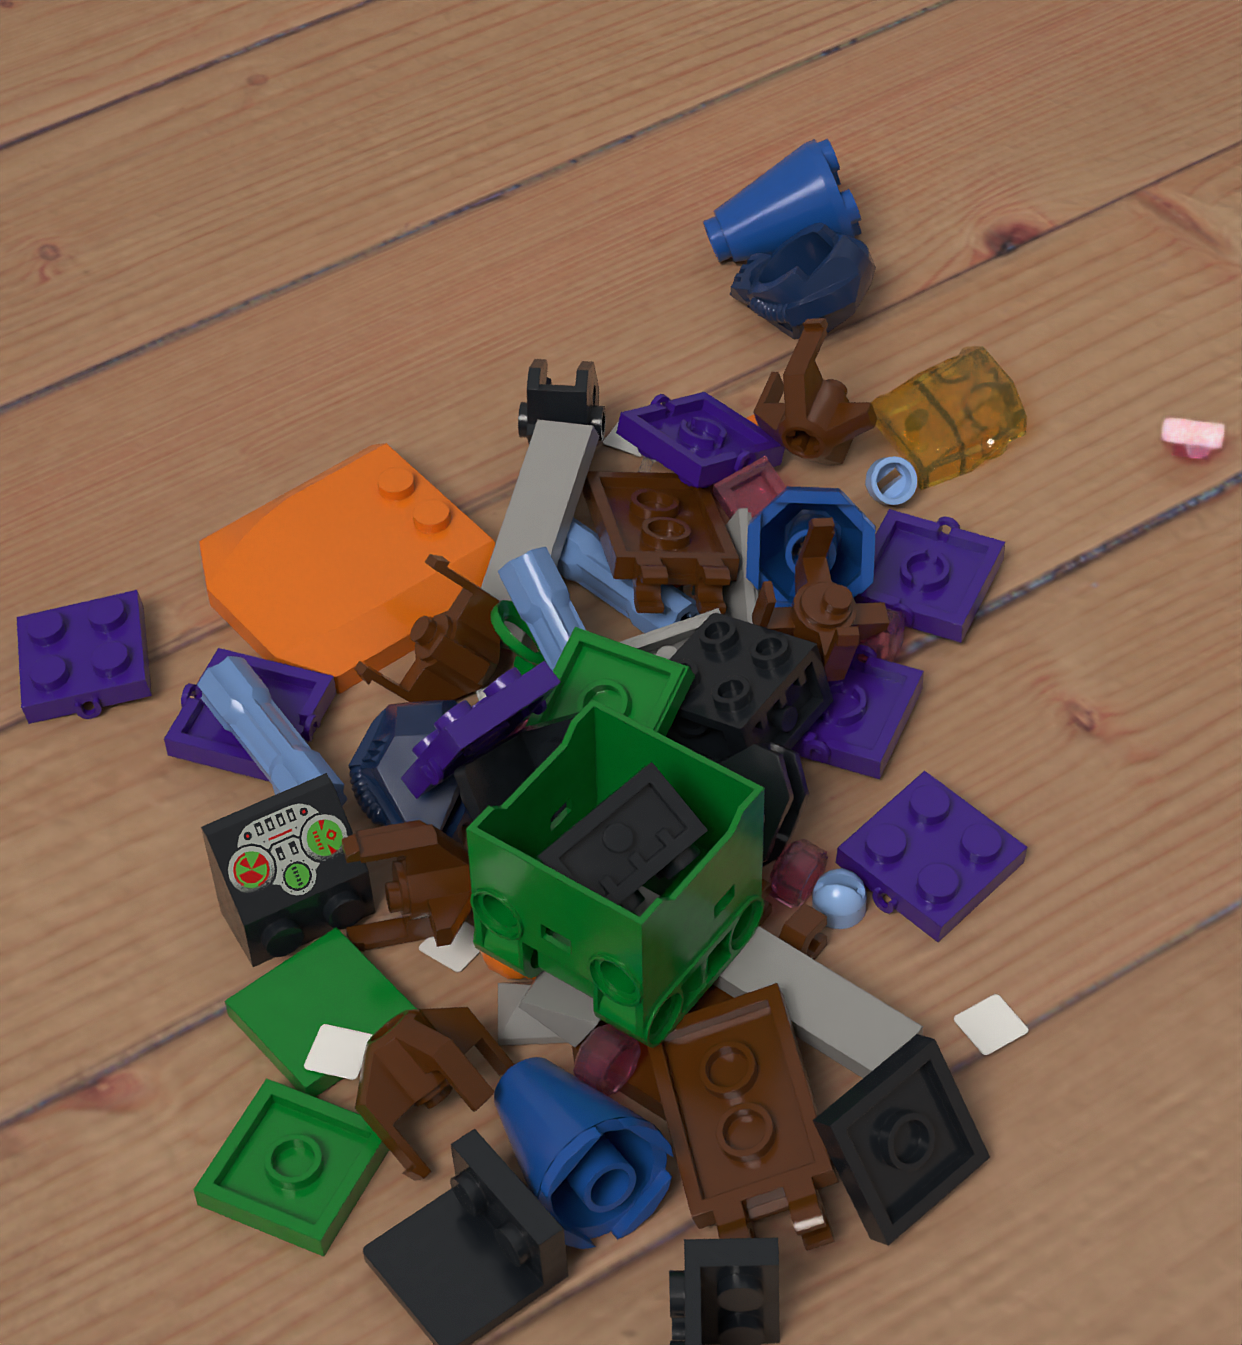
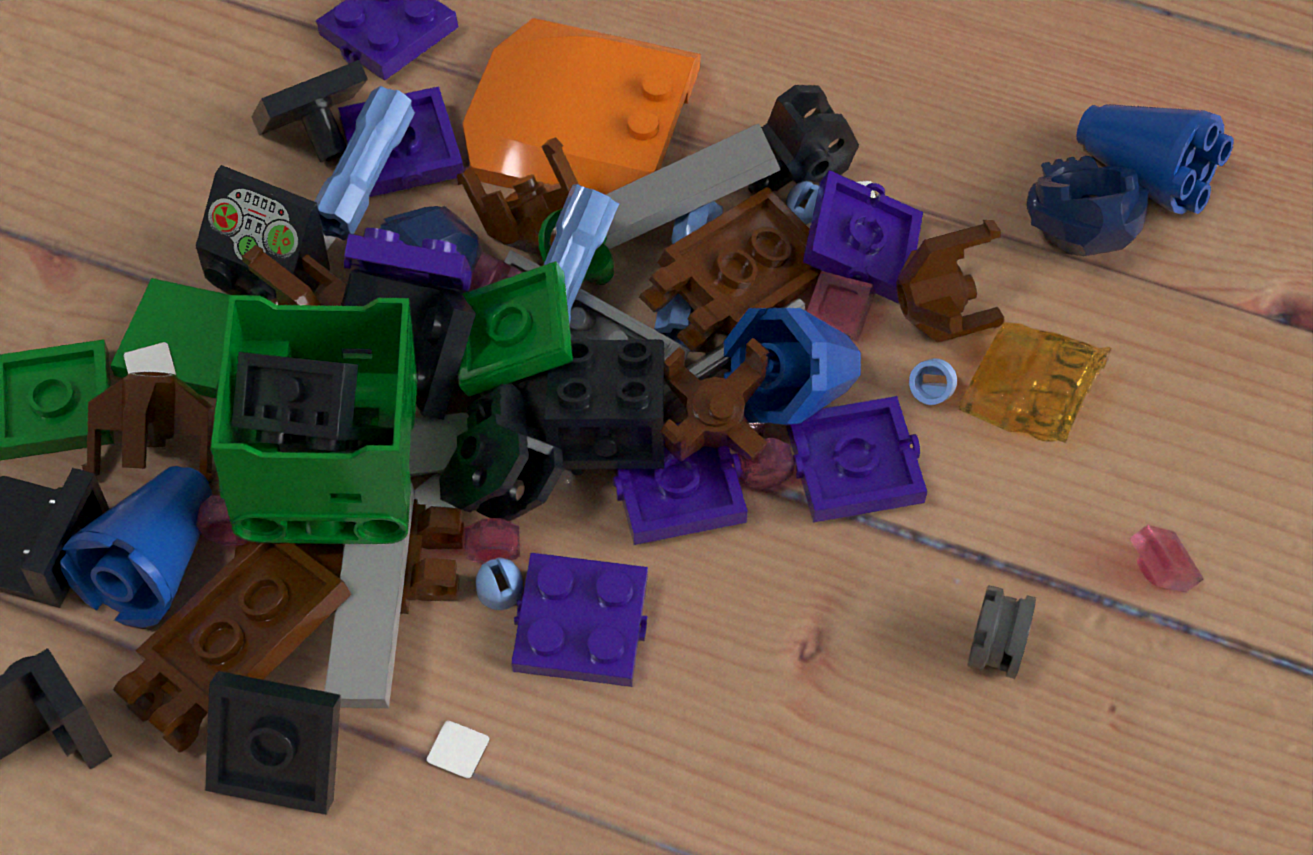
camera: 50 degrees right, 10 degrees up
none -> black tile [251,60,368,163]
none -> light blue hinge [786,181,819,228]
none -> dark grey wheel [967,585,1036,679]

